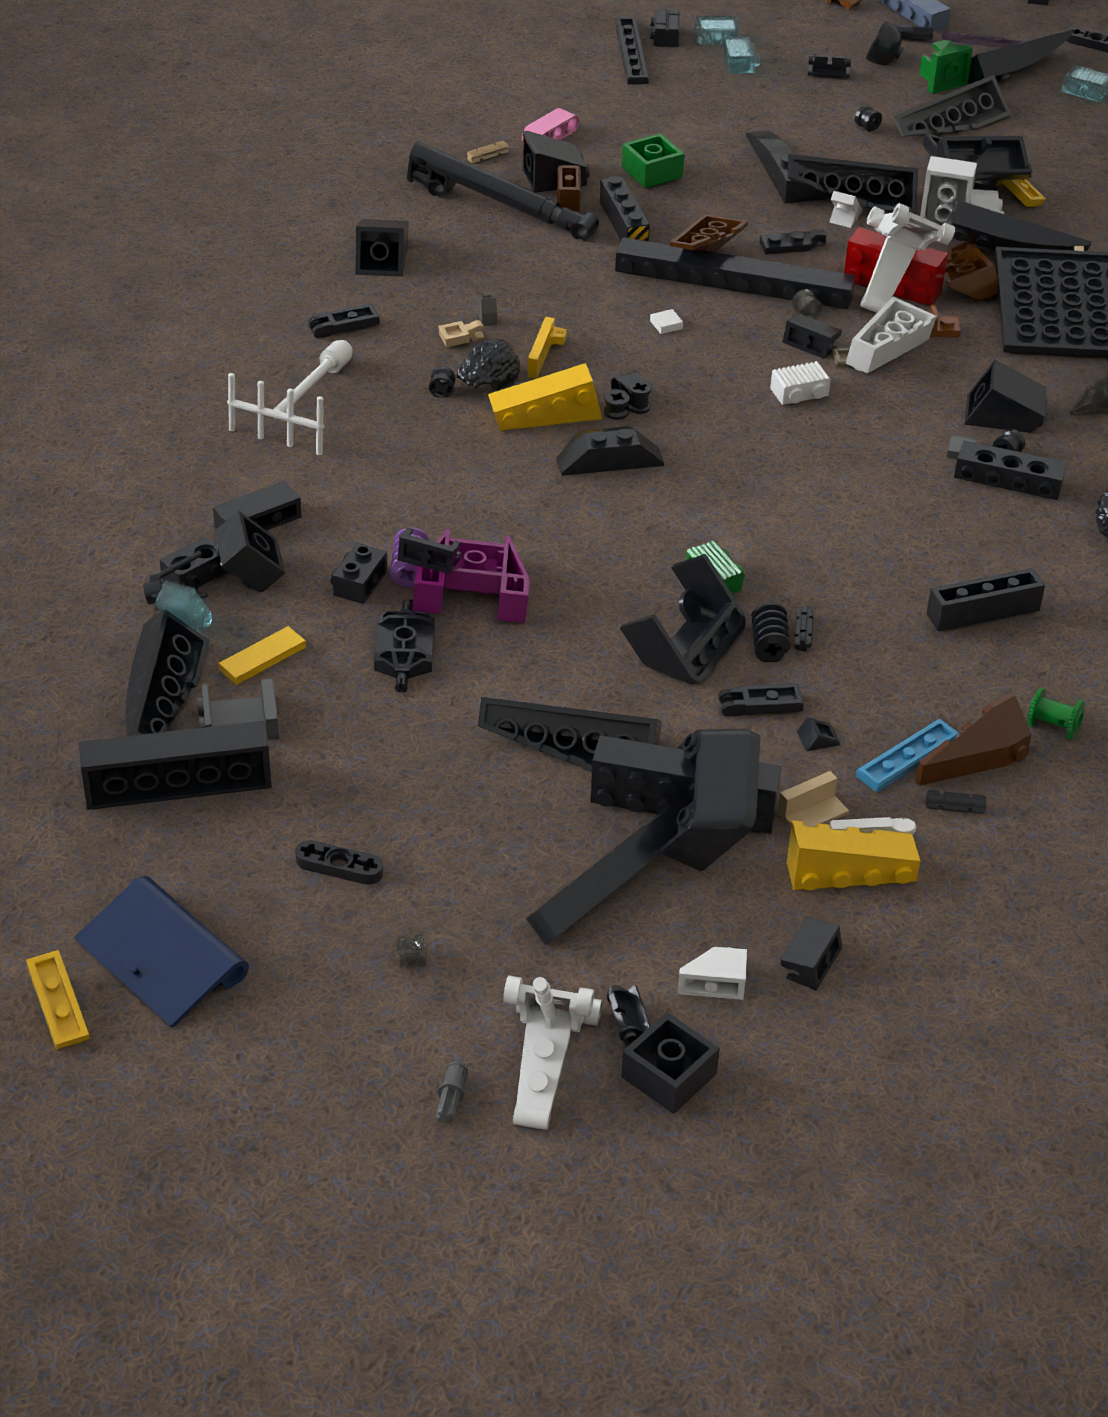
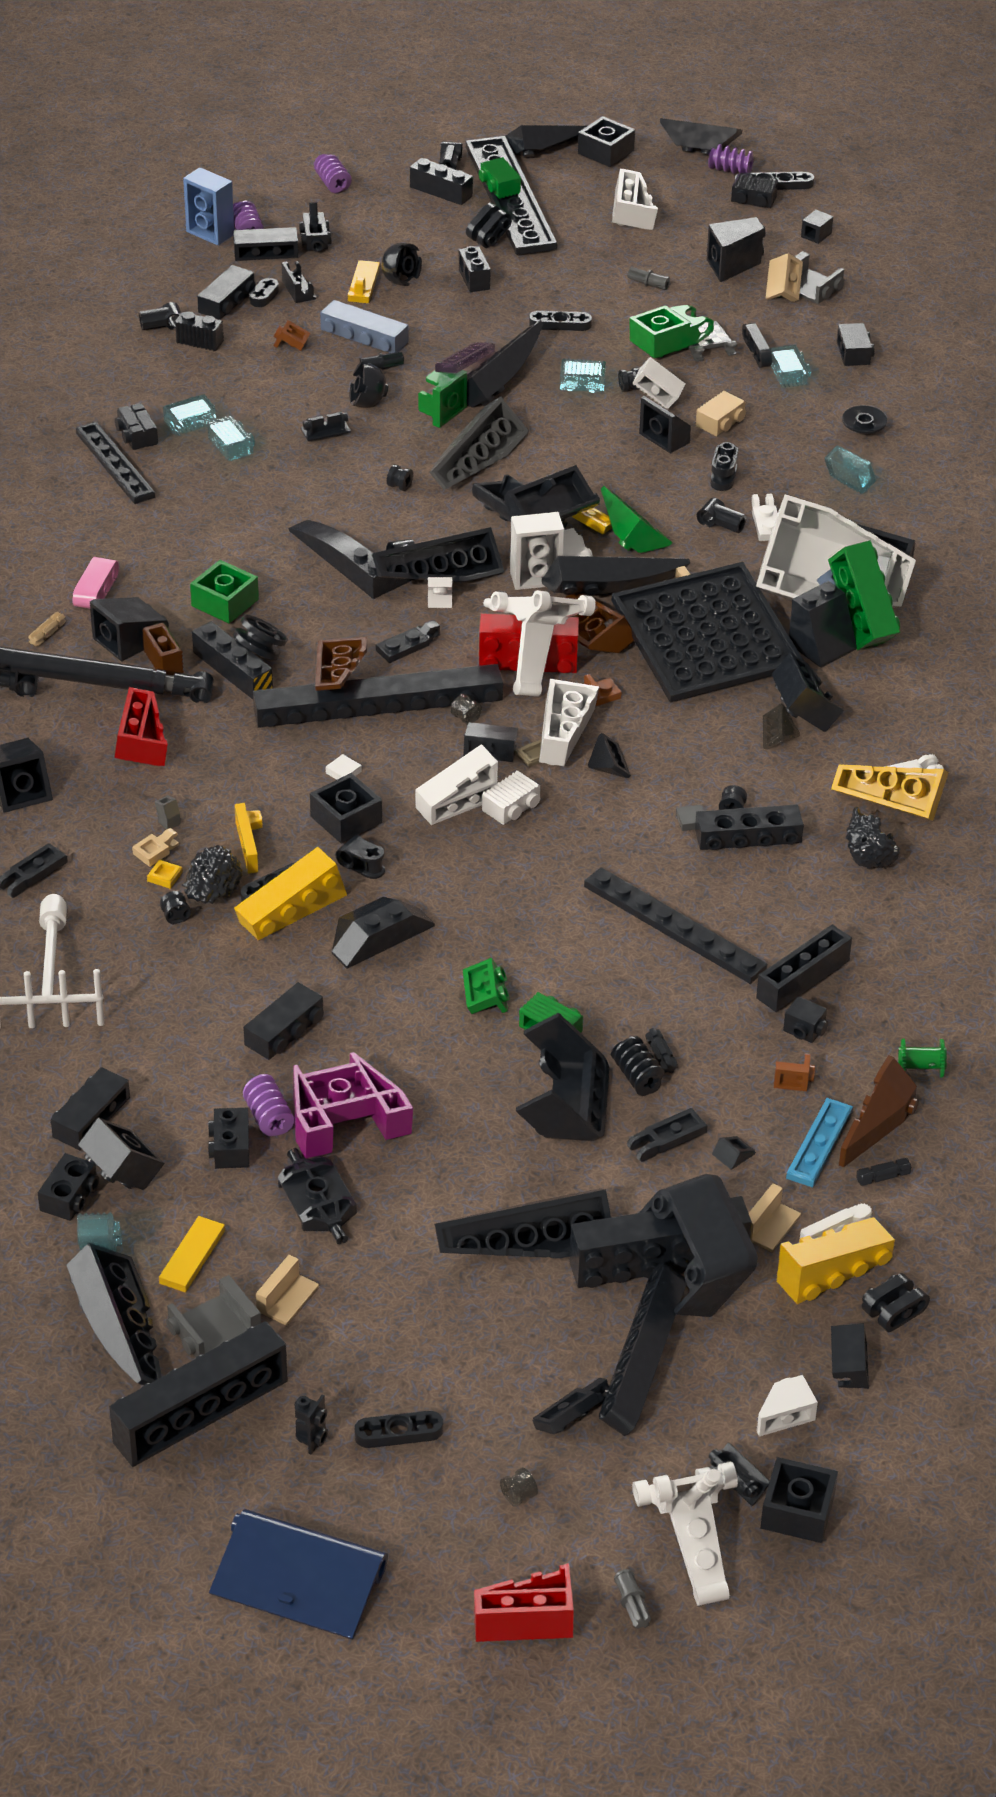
camera: 25 degrees left, 0 degrees up
yellow hinge [26,950,89,1050] -> none
black plant [143,551,208,605] -> none
black hinge [397,528,461,575] -> none
black wheel [604,389,630,420] -> none
black slope [964,360,1048,433] -> none
none -> red wedge [114,687,168,766]
none -> yellow tile [147,860,183,889]
none -> black wheel [233,614,288,660]
none -> black brick [243,982,324,1060]
none -> tan panel [256,1255,319,1326]
none -> black hinge [294,1394,328,1455]
none -> black brick [310,773,382,844]
none -> white wedge [415,744,498,825]
none -> green bracket [462,958,510,1014]
none -> red wedge [474,1563,574,1642]
none -> black hinge [532,1377,609,1434]
none -> black plate [584,867,767,984]
none -> black slope [588,733,631,778]
none -> green wedge [601,486,672,553]
none -> dark orange bracket [774,1054,815,1091]
none -> black brick [783,997,828,1043]
none -> black brick [862,1273,930,1332]

